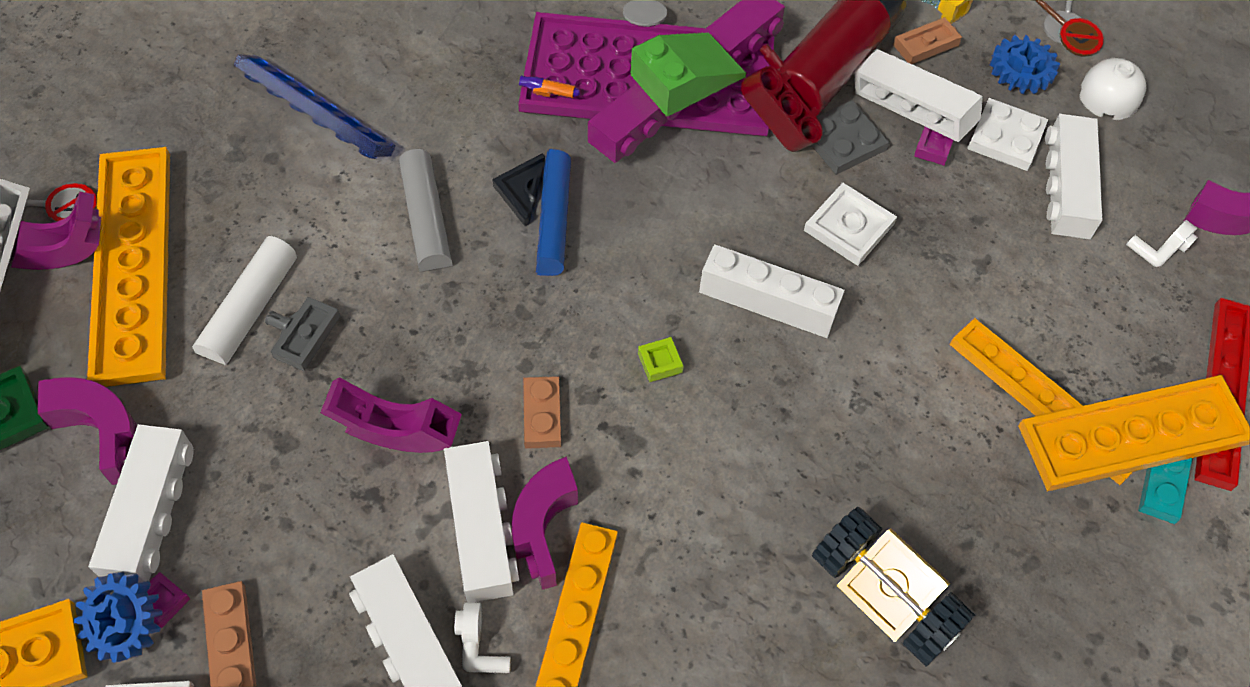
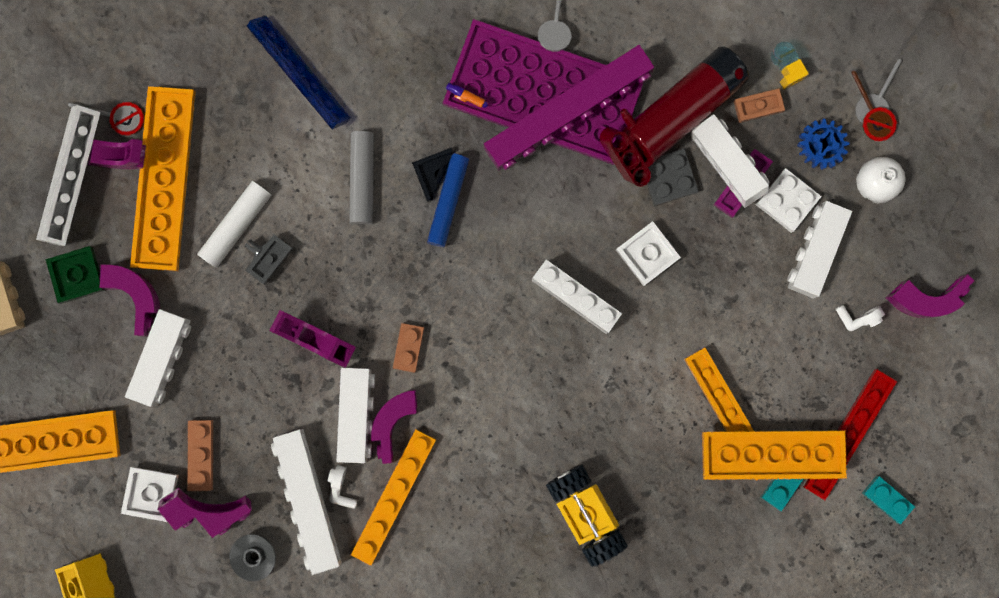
camera: 15 degrees right, 25 degrees up
blue gear [74,572,162,663] -> none
magenta tile [147,572,190,629] -> none
bright green slope [631,33,746,117] -> none
lime plate [638,337,683,383] -> none

